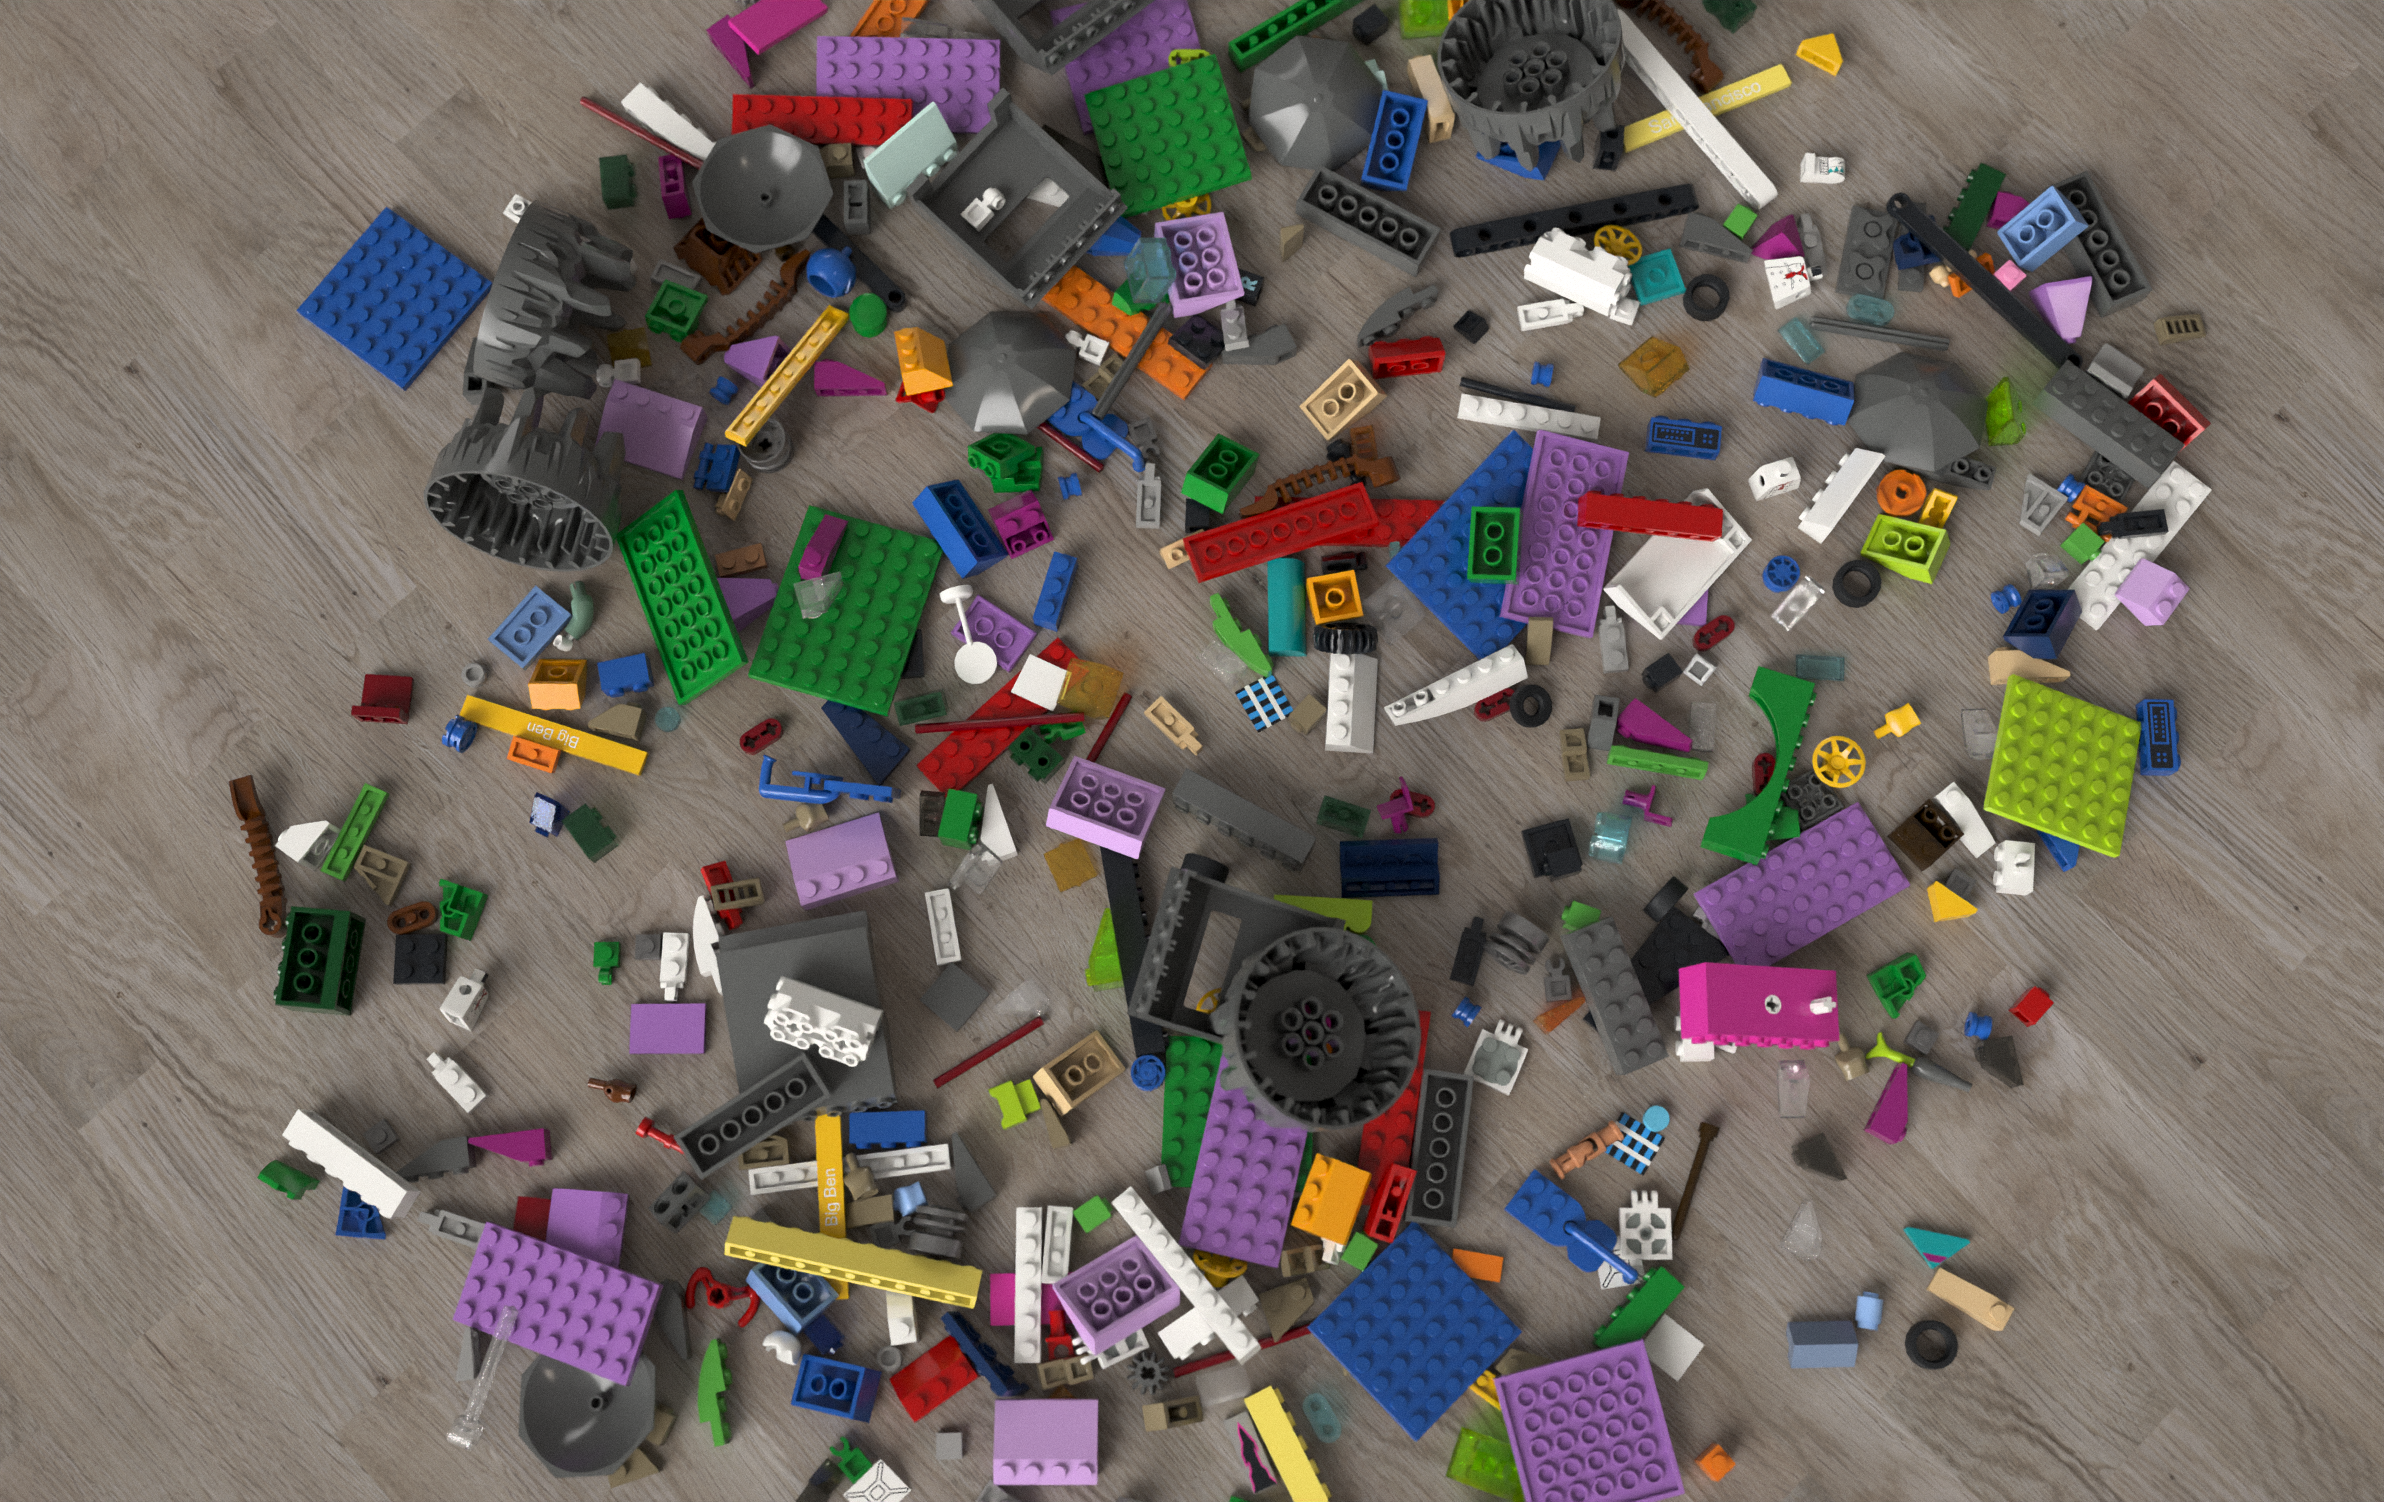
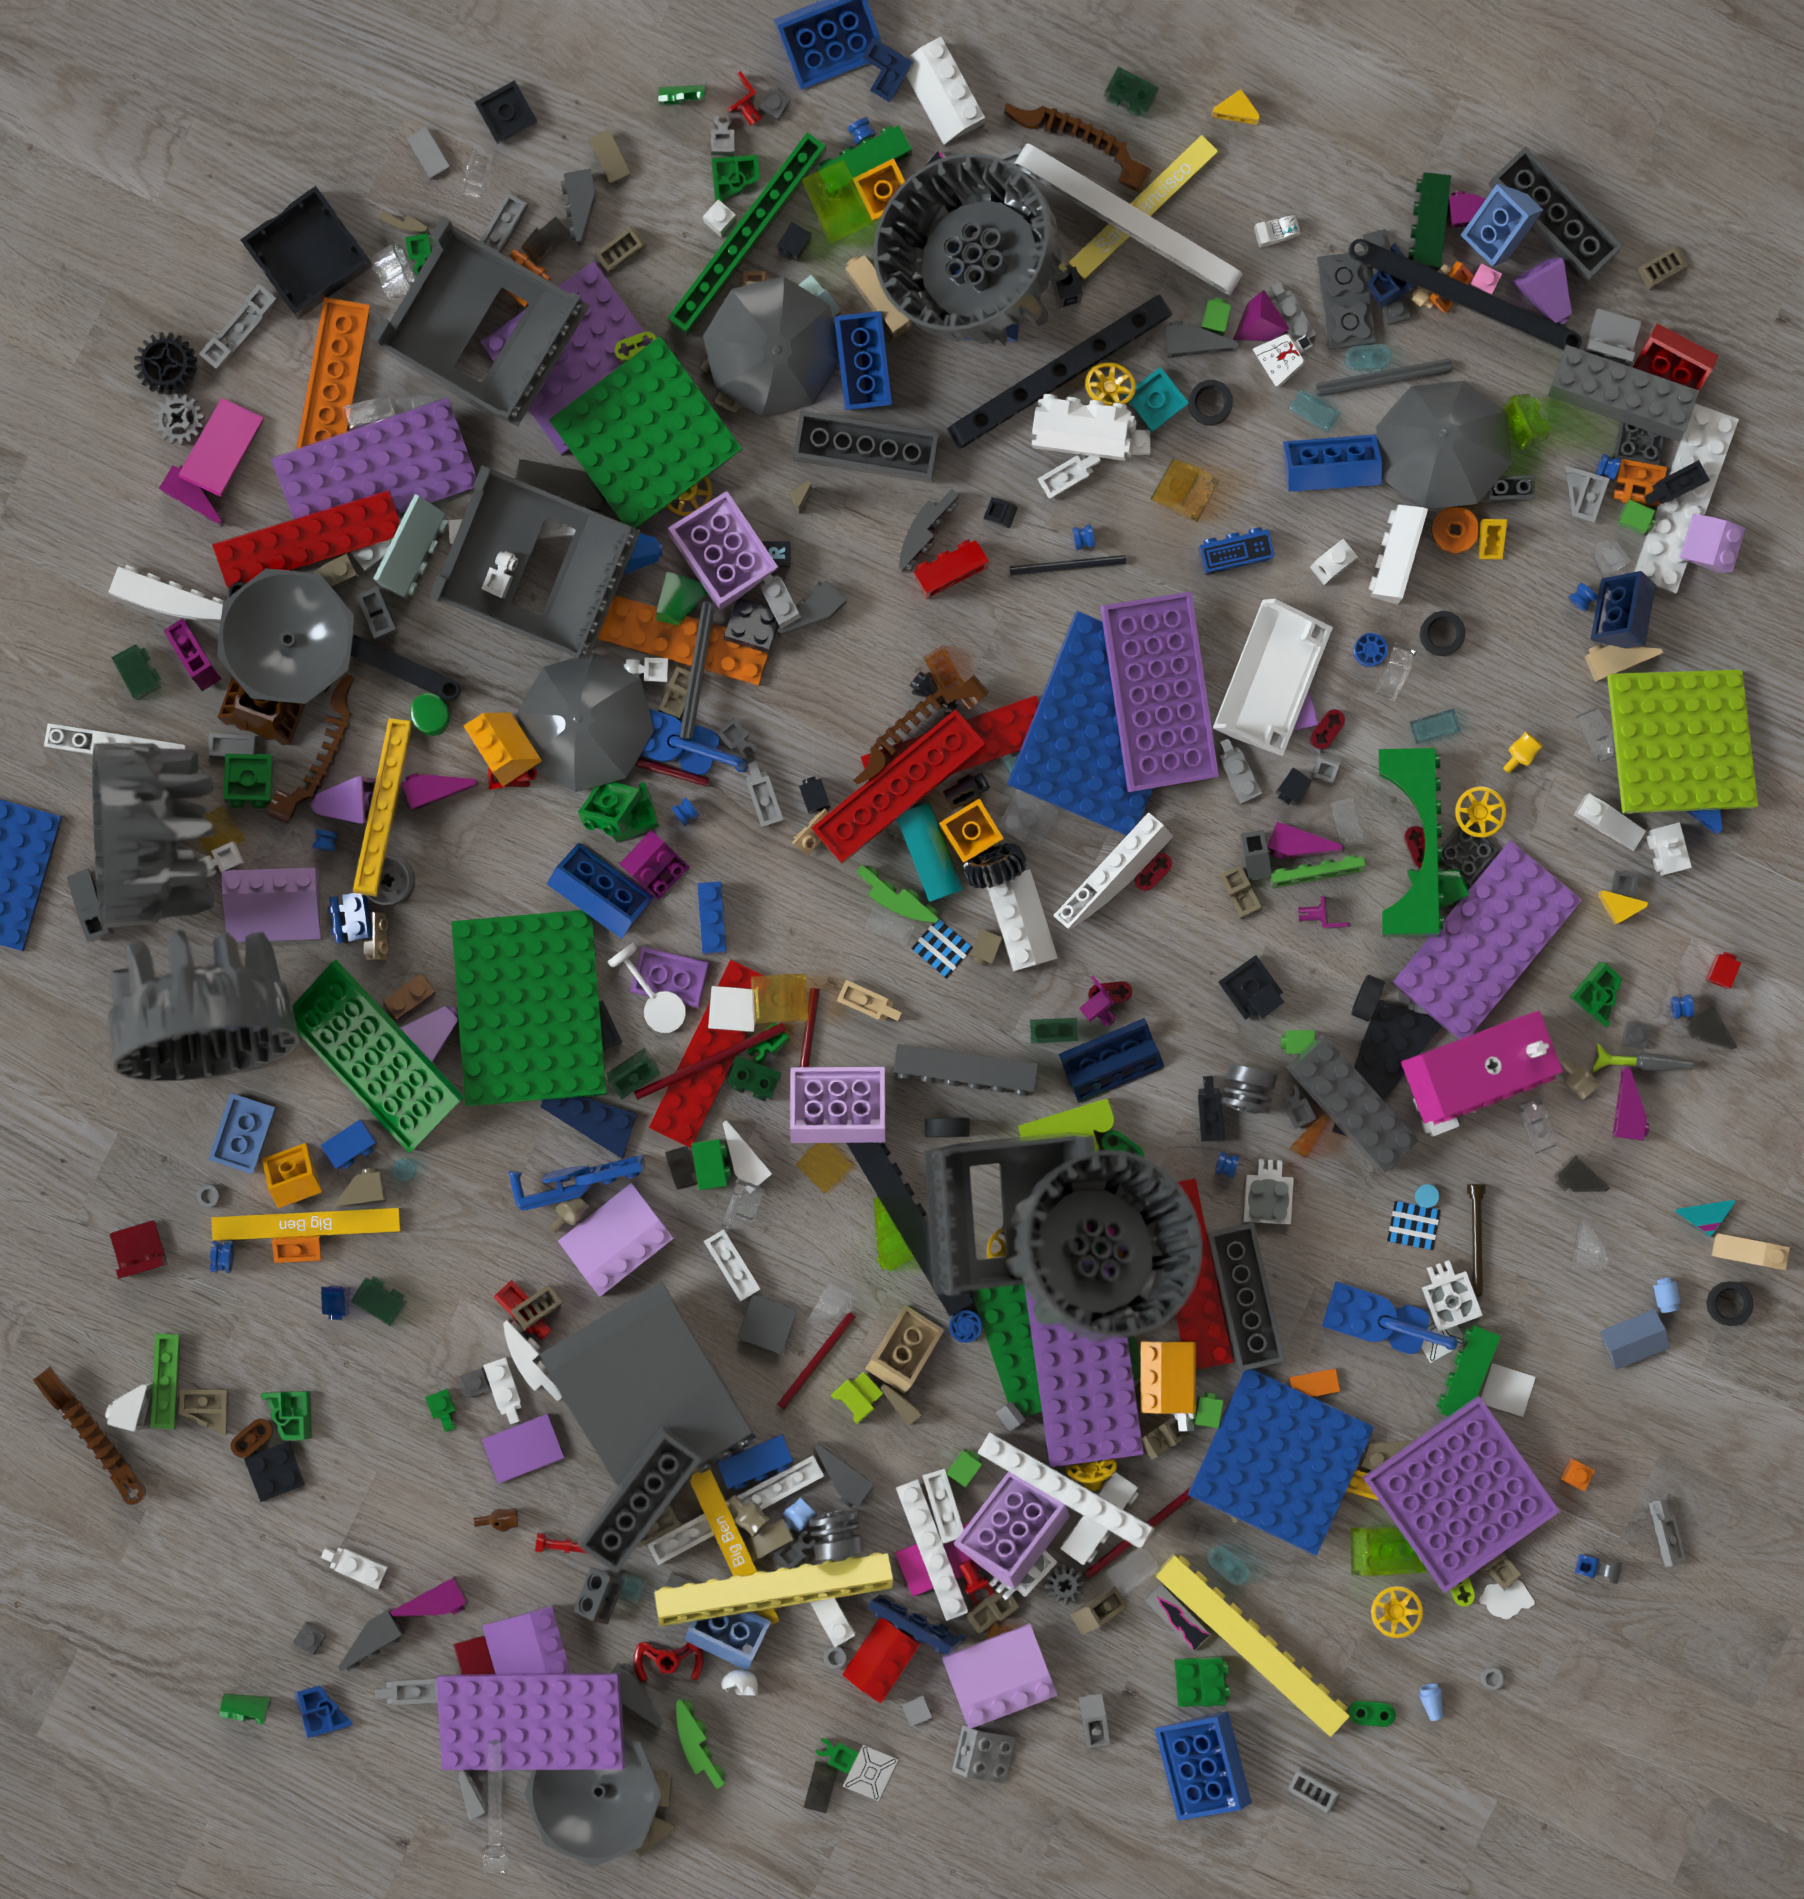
camera: 20 degrees left, 10 degrees up
dark green brick [273,906,366,1016] -> none
white brick [282,1109,421,1219] -> none
white torso [440,969,489,1032] -> none
sand green arm [553,581,594,651] -> none
dark red piece [580,96,704,170] -> none
dark red beam [739,719,783,755] -> none
white brick [764,976,884,1066] -> none
blue slope [790,1354,882,1423] -> none
clear slope [793,572,843,619] -> none
magenta slope [798,514,848,585] -> none
clear blue brick [803,1314,846,1355] -> none
blue piece [806,246,856,298] -> none
clear light blue brick [1123,238,1176,303] -> none
green brick [1181,433,1260,514] -> none
dark tan wing [1258,1278,1315,1342] -> none
tan slope [1299,358,1387,441] -> none
red slope [1362,1163,1417,1243] -> none
white plate [1457,394,1601,442] -> none
green brick [1467,506,1524,584] -> none
black tyre [1510,684,1552,728] -> none
dark tan slope [1524,617,1553,665] -> none
nougat piece [1549,1120,1624,1180] -> none
red brick [1577,490,1723,542] -> none
clear light blue brick [1589,811,1632,865] -> none
lime slope [1860,514,1951,584] -> none
dark brown slope [1887,799,1964,871] -> none
blue brick [2136,699,2181,776] -> none

